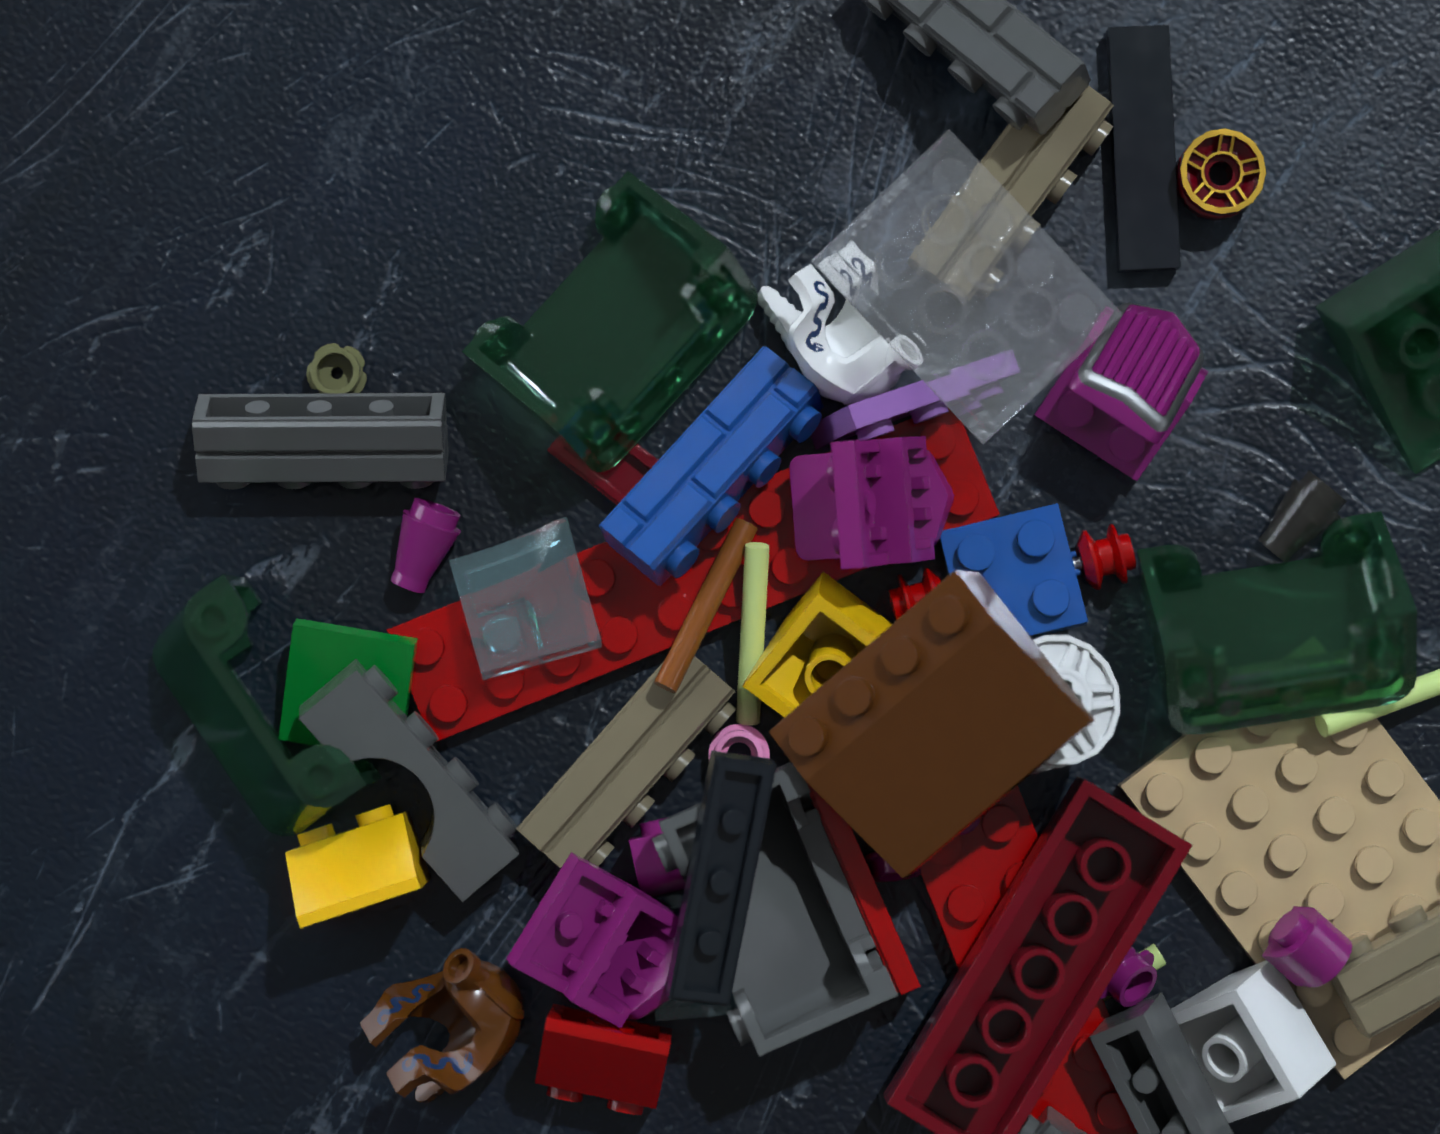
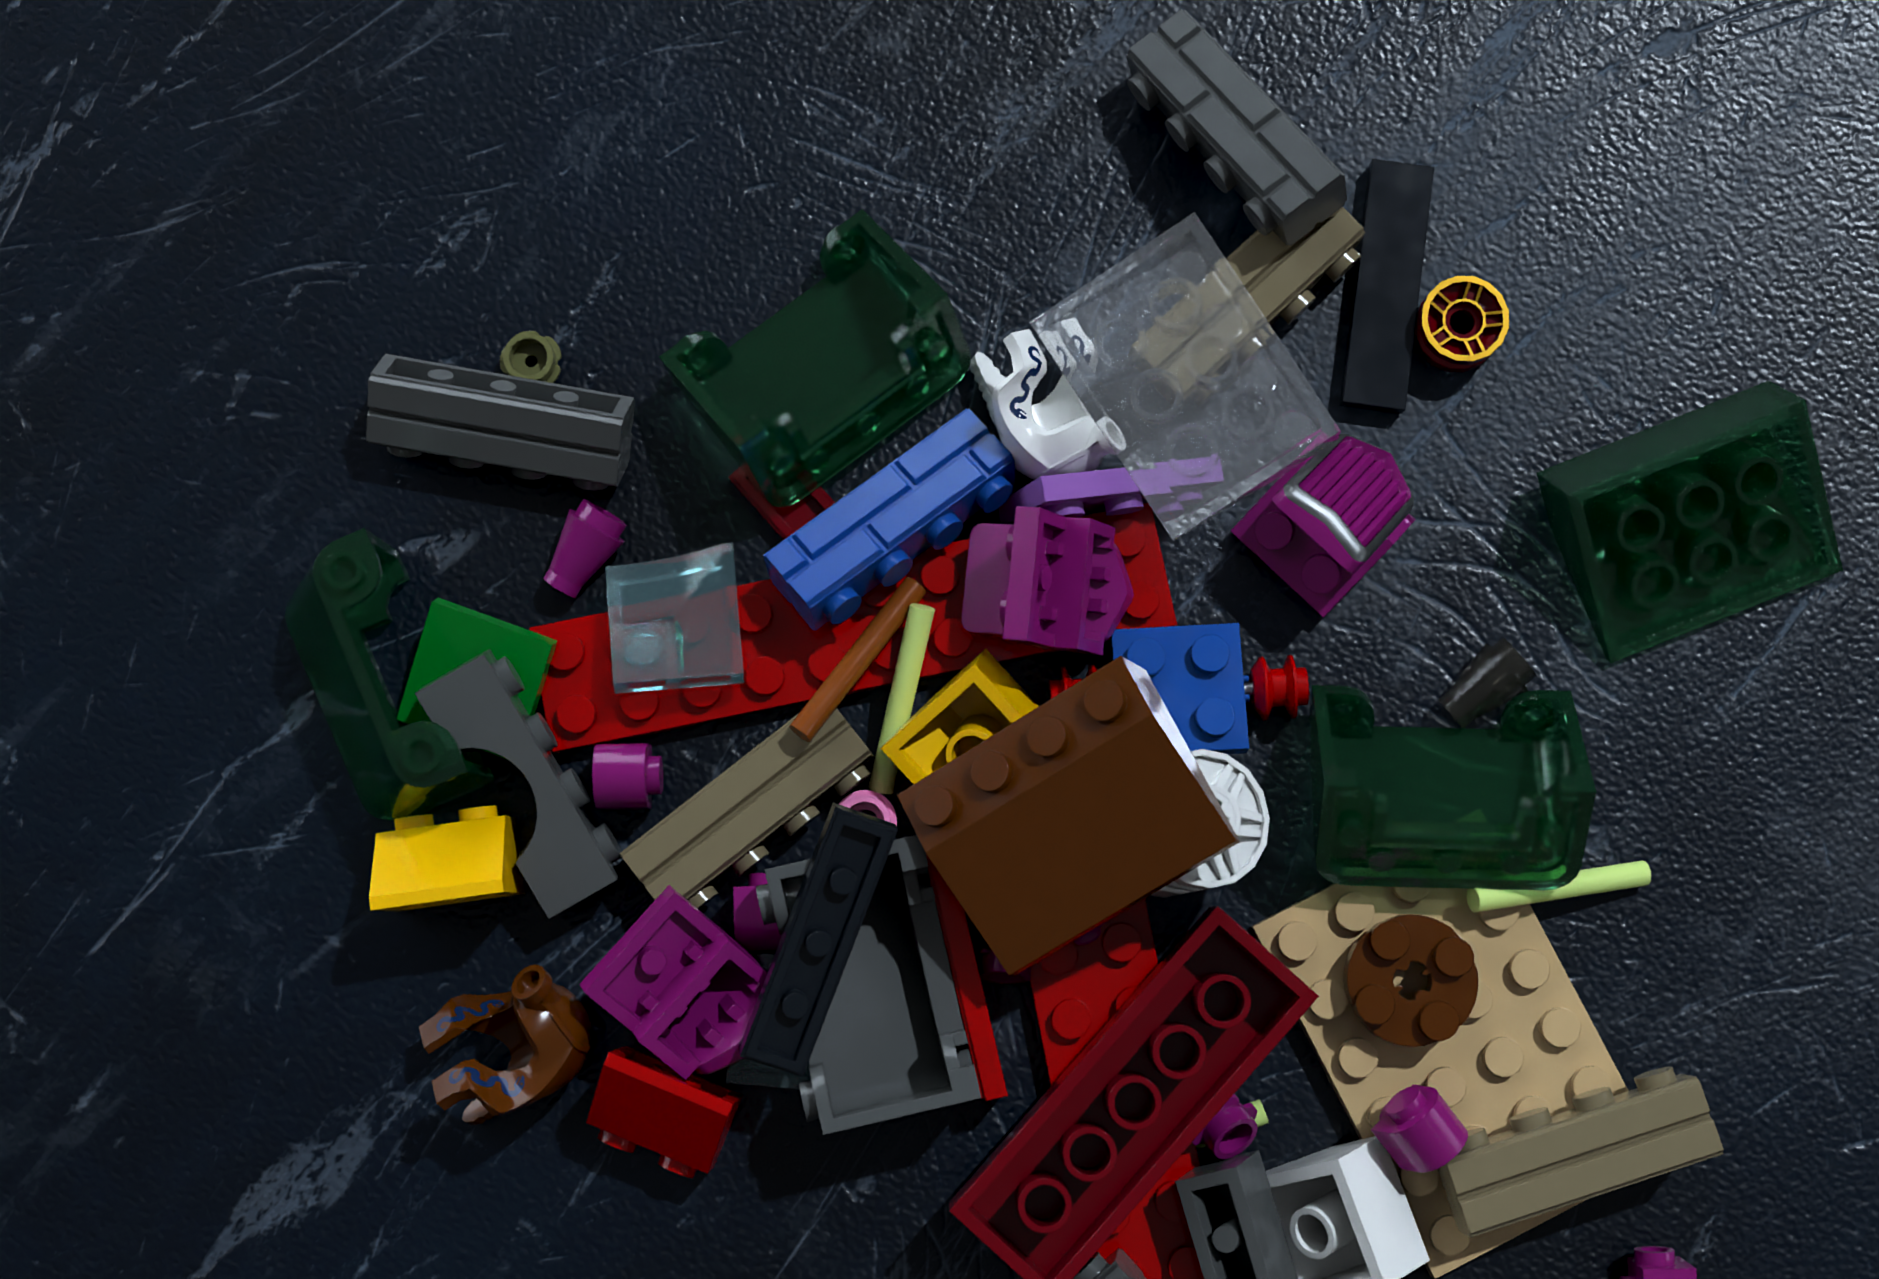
camera: 10 degrees right, 5 degrees down
none -> magenta plate [592,743,663,810]
none -> reddish brown plate [1343,914,1478,1047]

